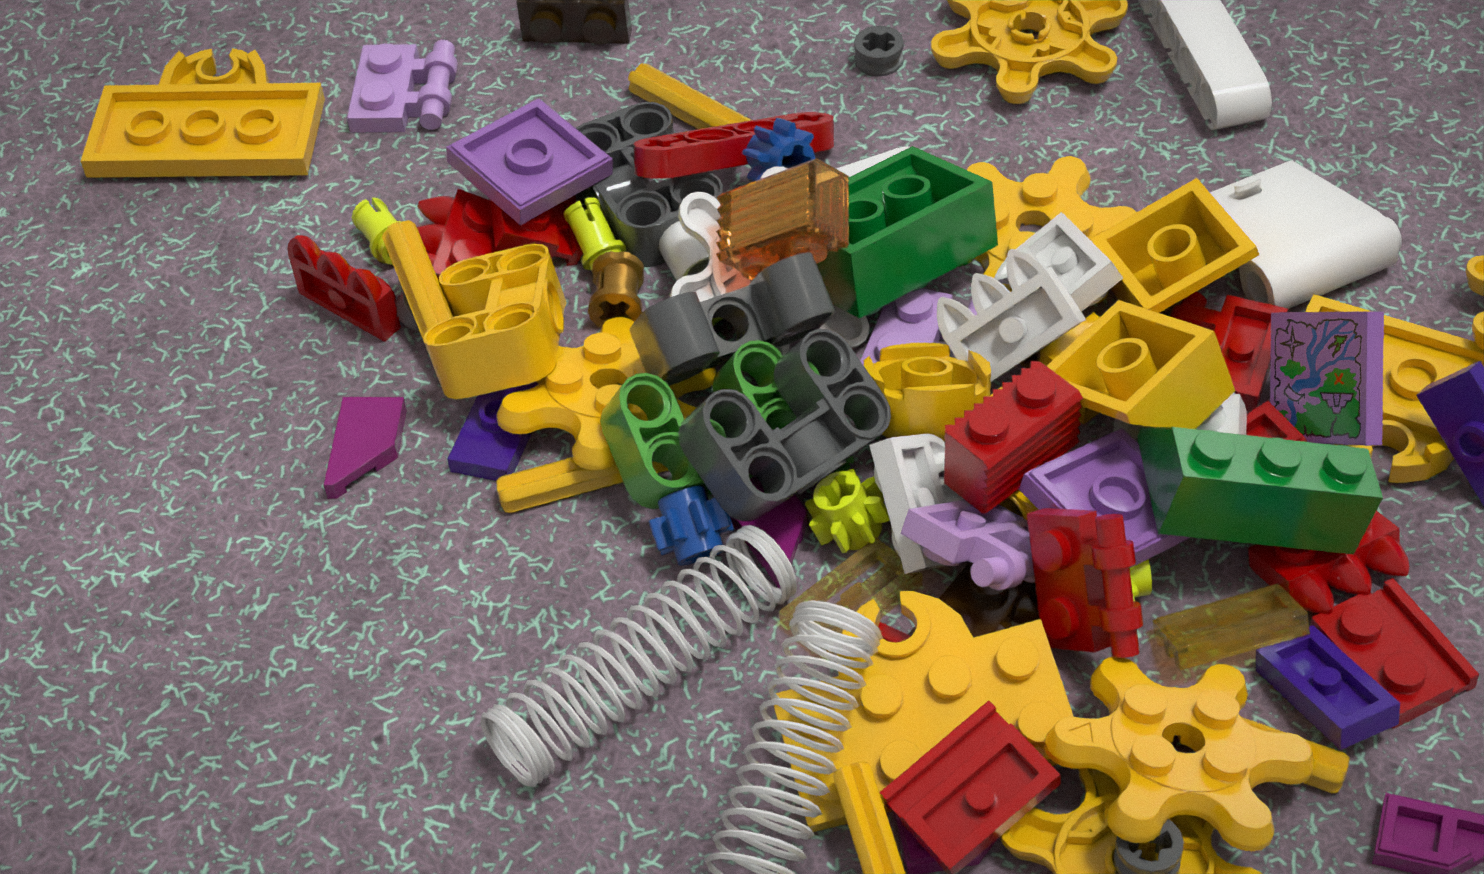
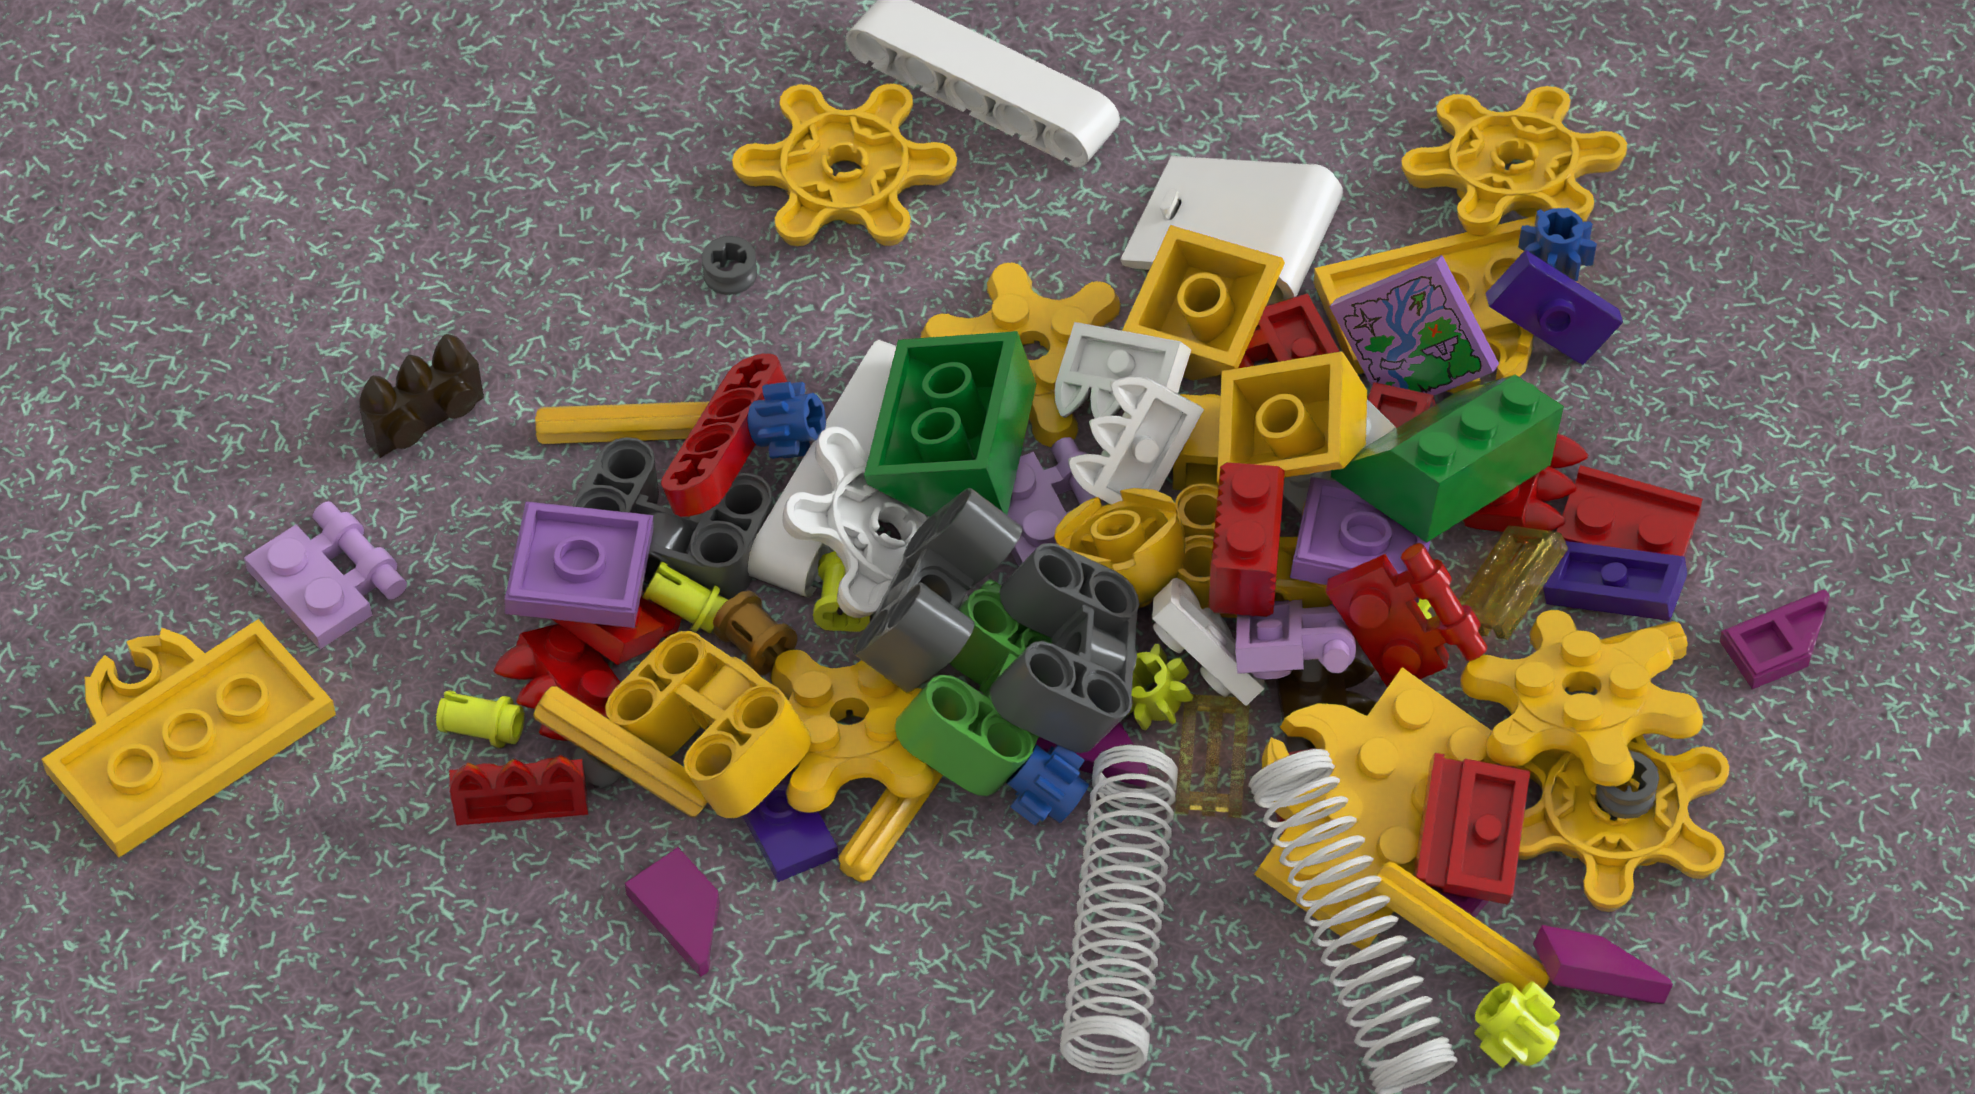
camera: 45 degrees left, 5 degrees up
clear orange brick [716,158,849,280] -> none

